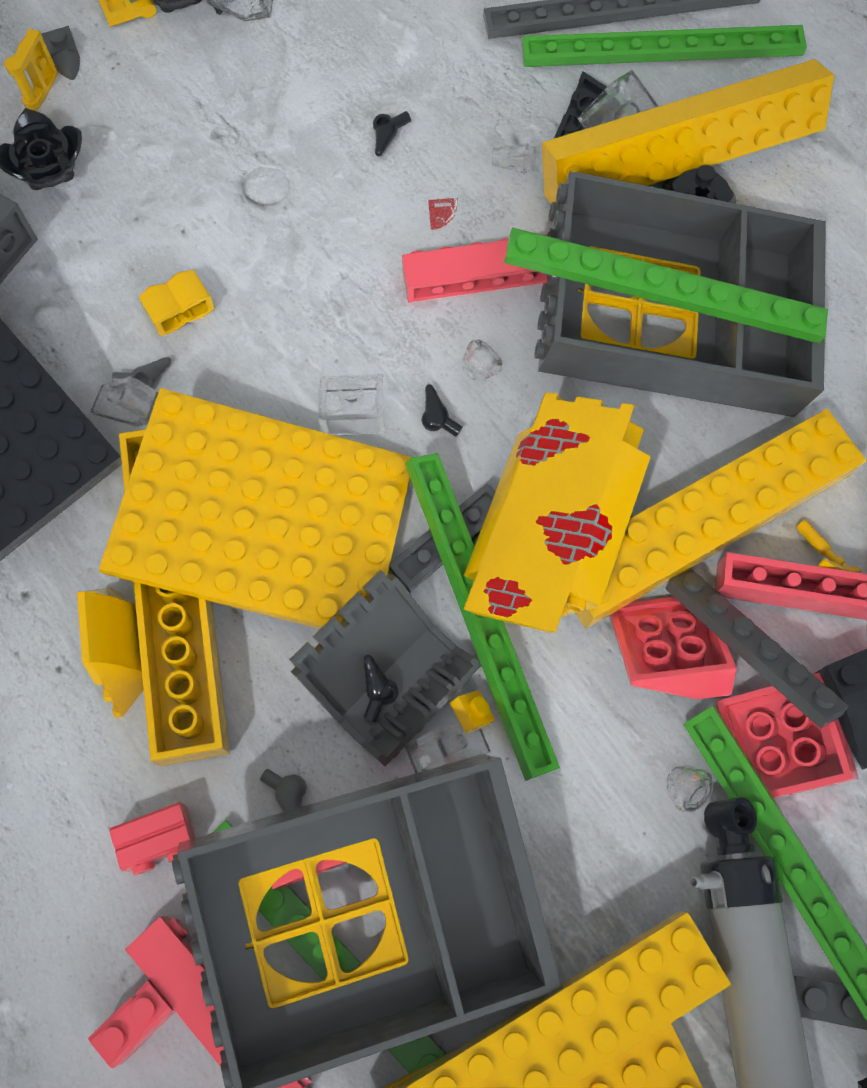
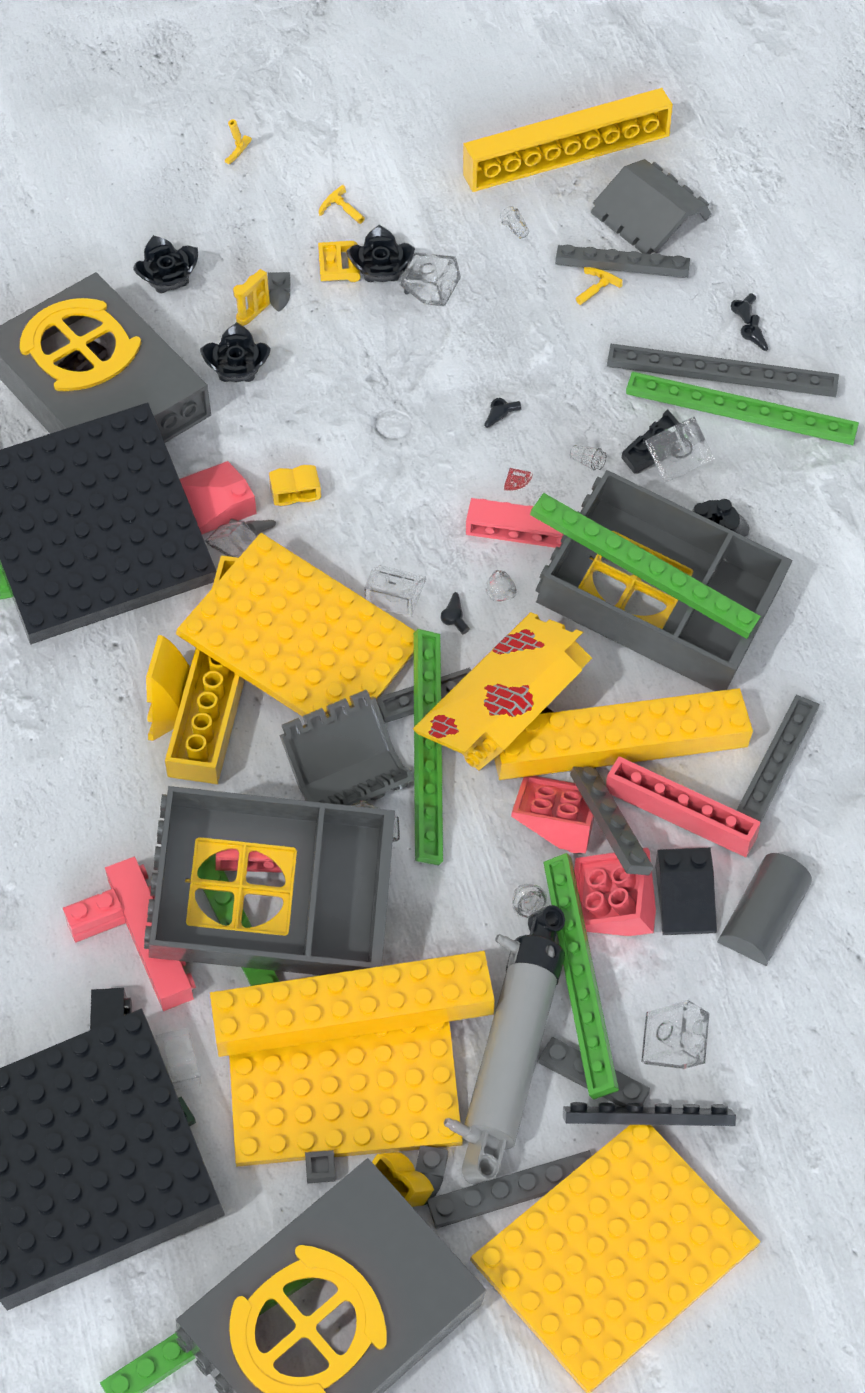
camera: 20 degrees right, 15 degrees down
coral brick [109,802,196,876] -> none
black animal [363,655,398,722] -> none
yellow plate [450,690,495,734] -> none
yellow brick [542,59,834,204] -> none
yellow piece [796,520,862,573] -> none
none -> coral slope [179,461,257,534]

